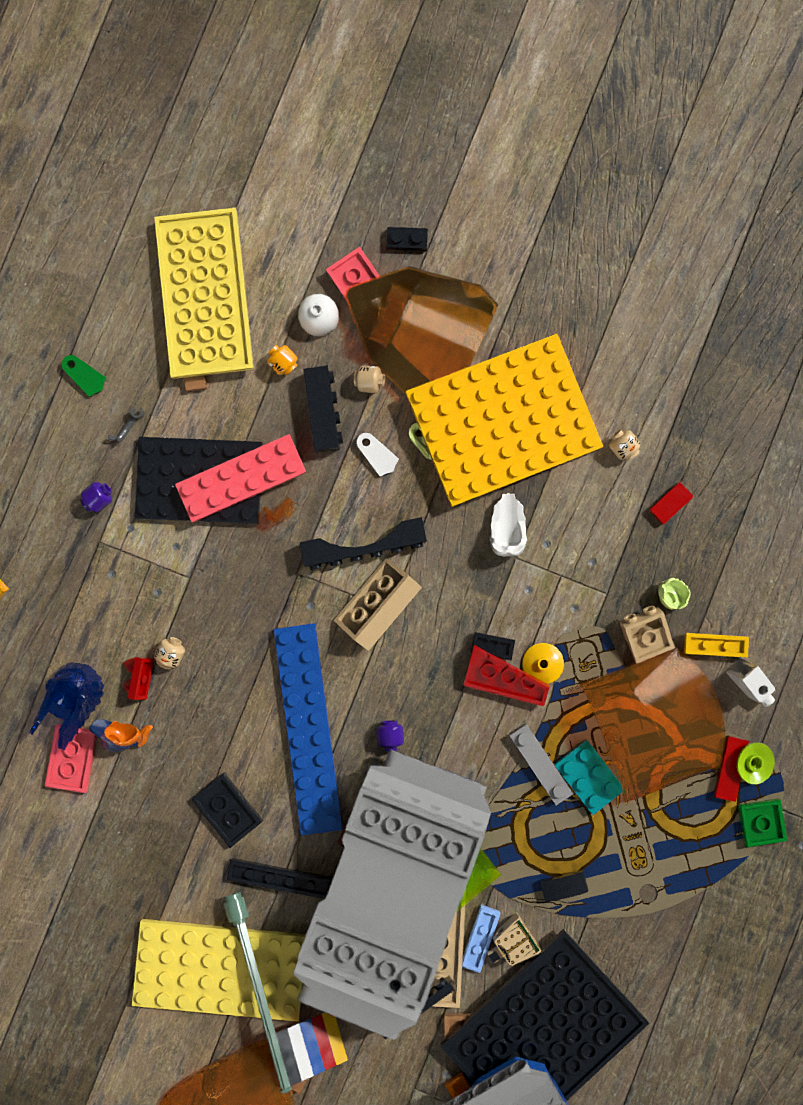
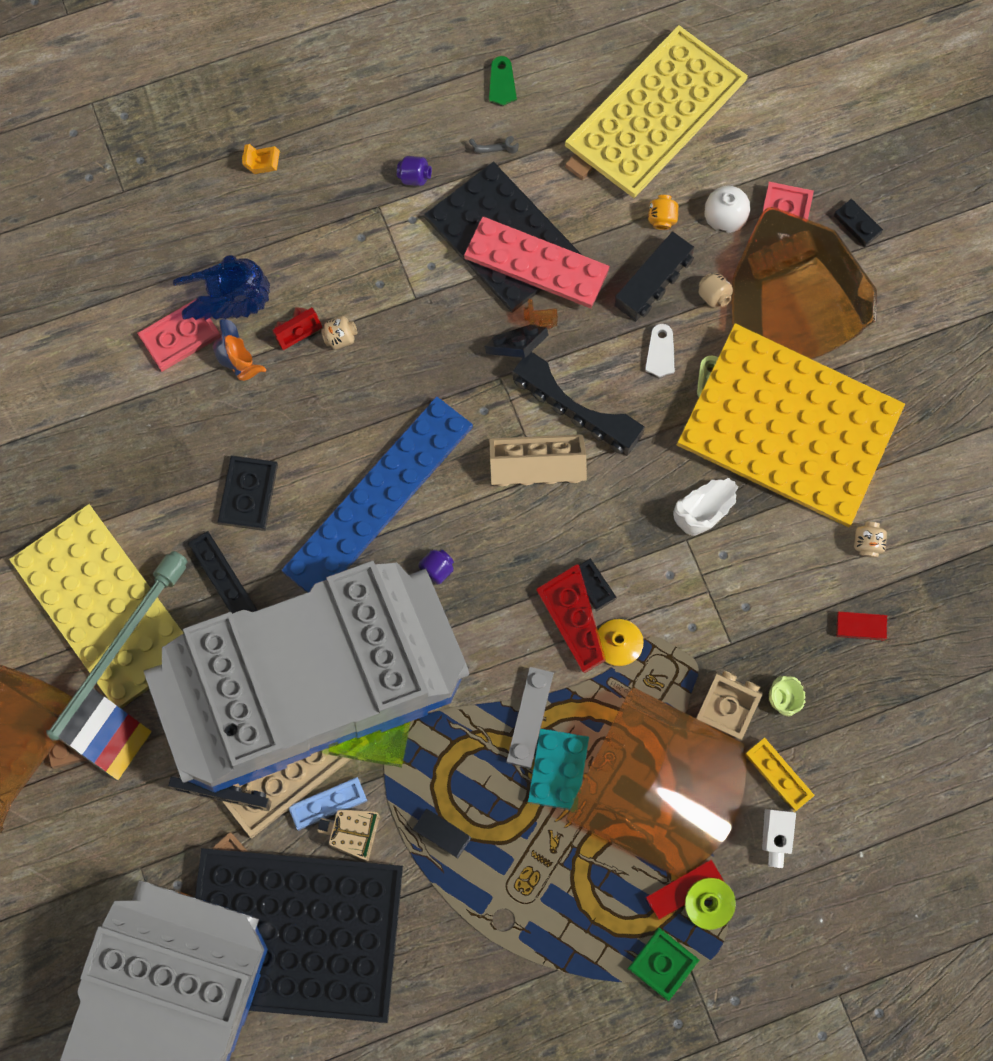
camera: 50 degrees right, 15 degrees down
none -> black plate [484,324,549,358]

